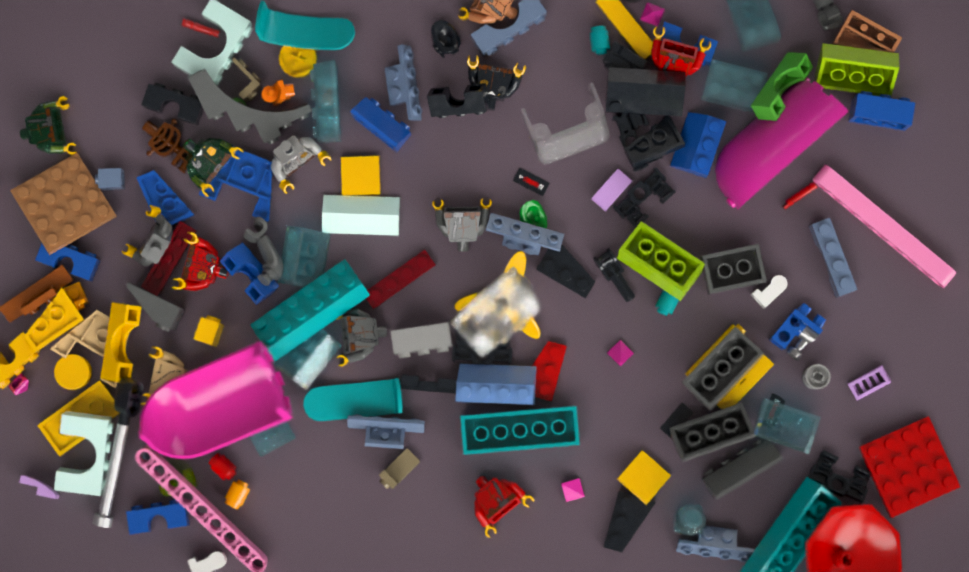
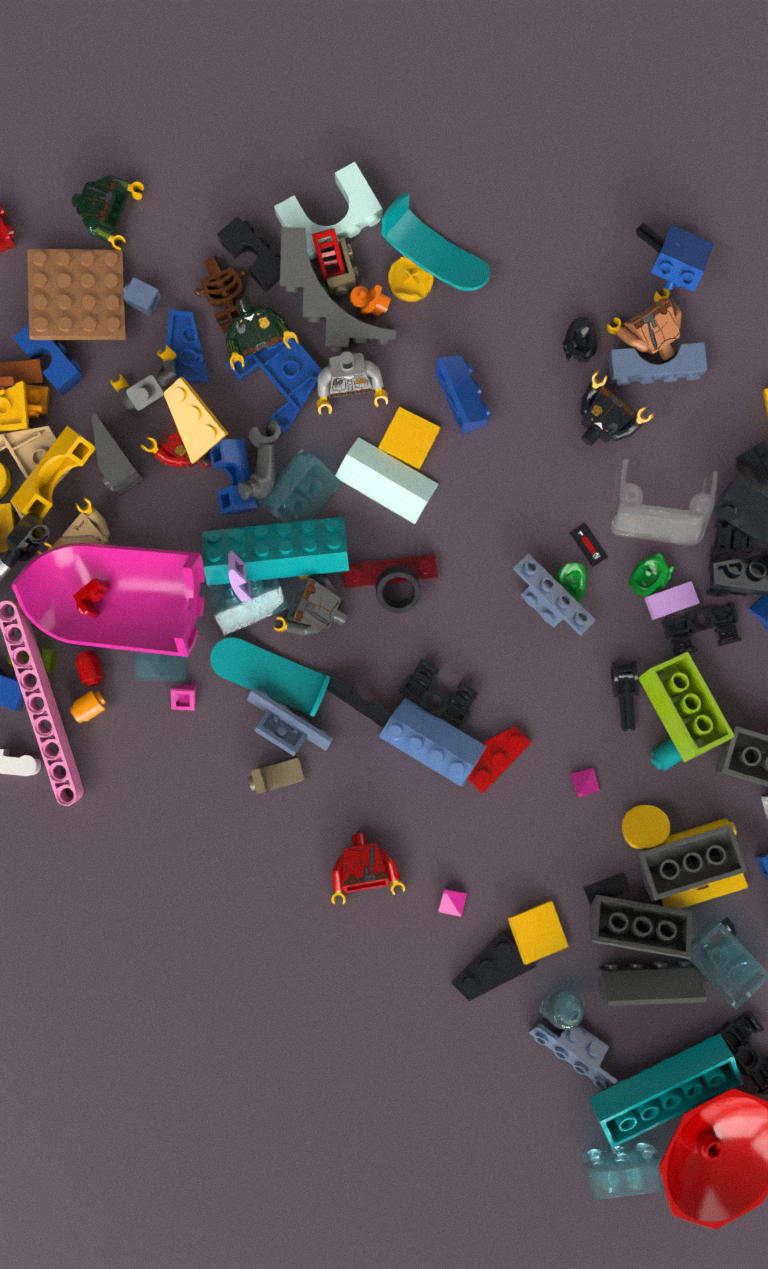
camera: 25 degrees right, 0 degrees up
dark red plate [141,221,197,297] -> none
red wheel [181,18,221,38] -> none
yellow brick [194,315,224,347] -> none
clear light blue slope [310,60,341,143] -> none
sand blue bracket [384,45,422,121] -> none
light grey piece [391,322,452,358] -> none
black arch [427,83,490,118] -> none
dark grey torso [432,198,492,252] -> none
clear brick [451,251,541,357] -> none
teal brick [460,406,580,455] -> none
black wing [536,245,595,299] -> none
teal brick [589,26,610,55] -> none
none -> red bracket [73,578,111,617]
none -> yellow wing [163,377,229,464]
none -> dark pink slope [171,682,197,711]
none -> lavender slope [228,551,251,603]
none -> red slope [312,228,346,281]
none -> black tyre [375,565,421,613]
none -> yellow tile [622,805,670,851]
none -> green hat [629,552,674,597]

